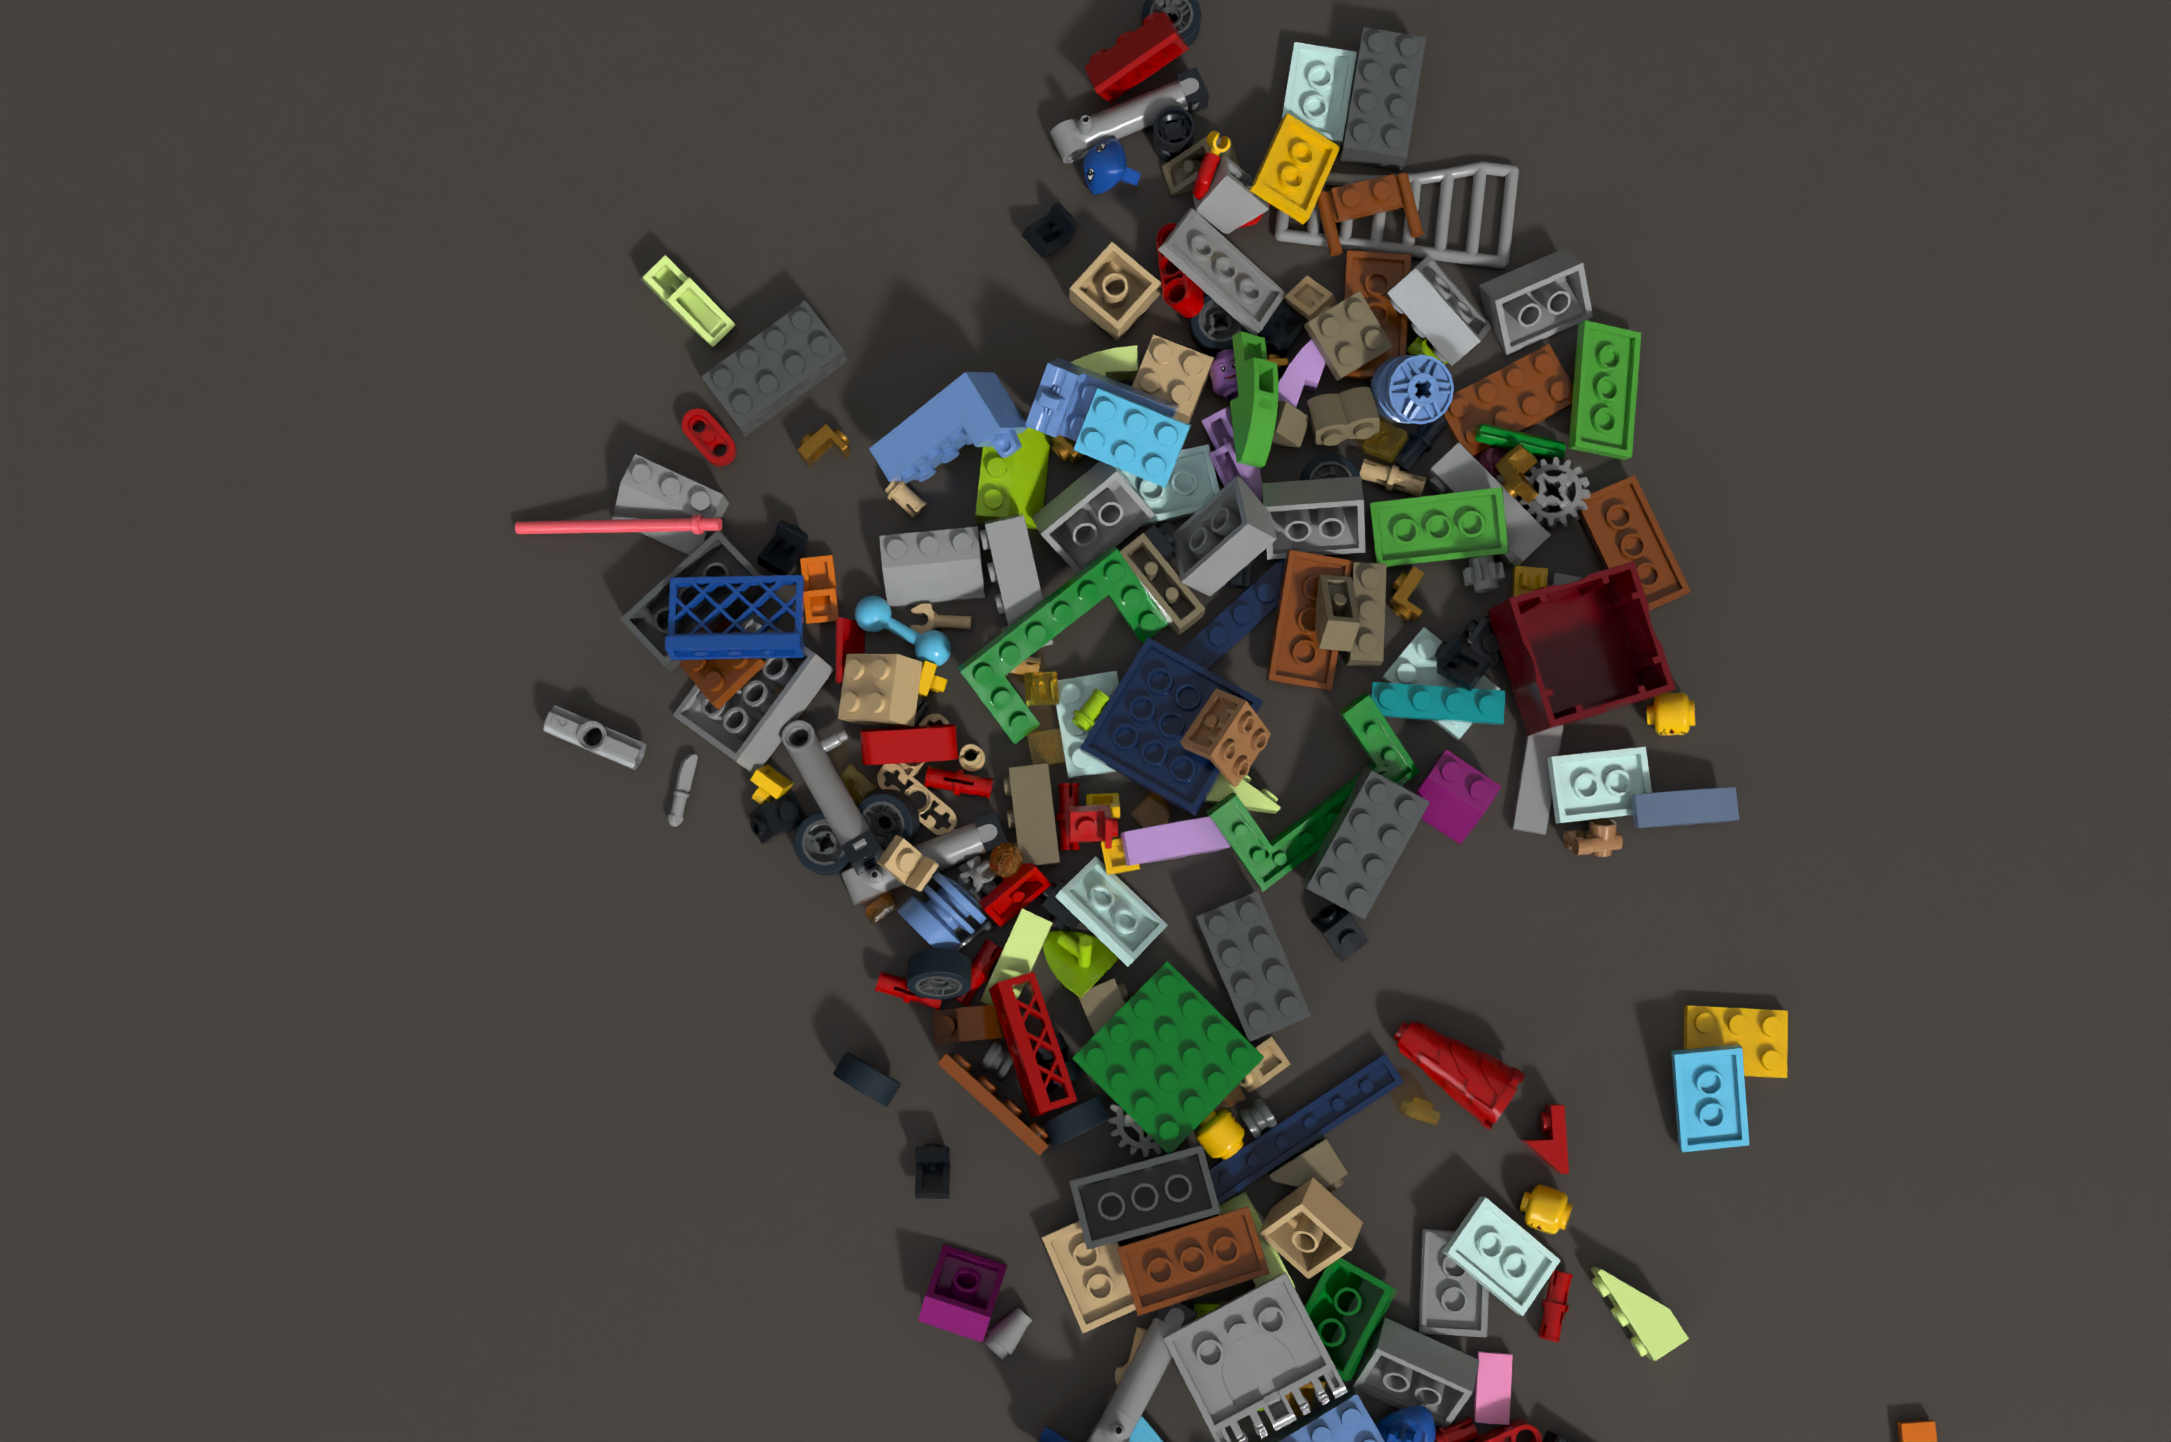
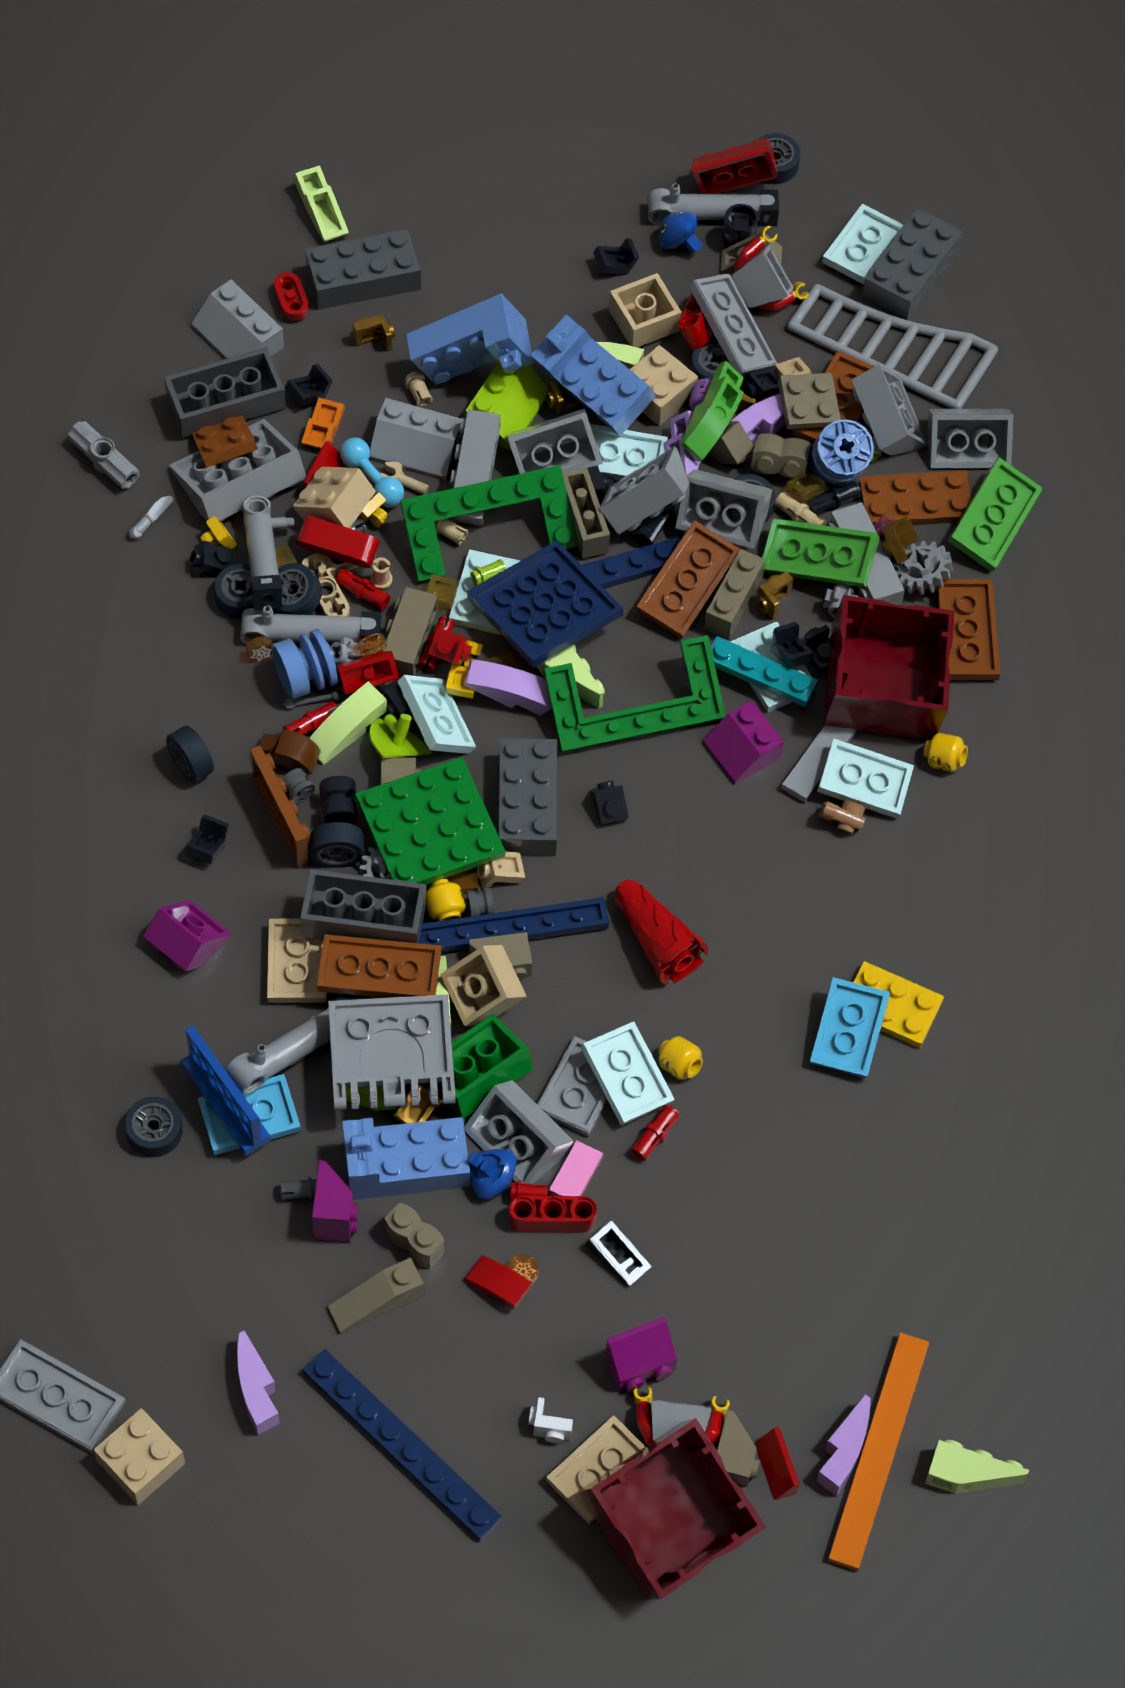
camera: 20 degrees right, 20 degrees down
coral bar [515,515,722,535] -> none
blue fence [665,575,804,660] -> none
red pin [875,971,942,1010] -> none
tan bracket [877,835,939,891] -> none
black wheel [907,948,972,1000] -> none
light grey cone [983,1307,1032,1360] -> none
red fence [989,972,1077,1118] -> none
clear yellow plate [1024,672,1059,706] -> none
medium azure plate [1073,387,1191,488] -> none
medium nougat bracket [1180,688,1271,787] -> none
yellow plate [1249,113,1340,224] -> none
dark grey brick [1301,766,1430,920] -> none
dark tan slope [1315,574,1361,651] -> none
dark orange plate [1316,173,1424,256] -> none
clear yellow plate [1400,1097,1441,1126] -> none
green axle [1474,423,1566,460] -> none
red slope [1520,1104,1569,1174] -> none
yellowish green slope [1591,1266,1689,1361] -> none
sand blue slope [1631,787,1739,828] -> none

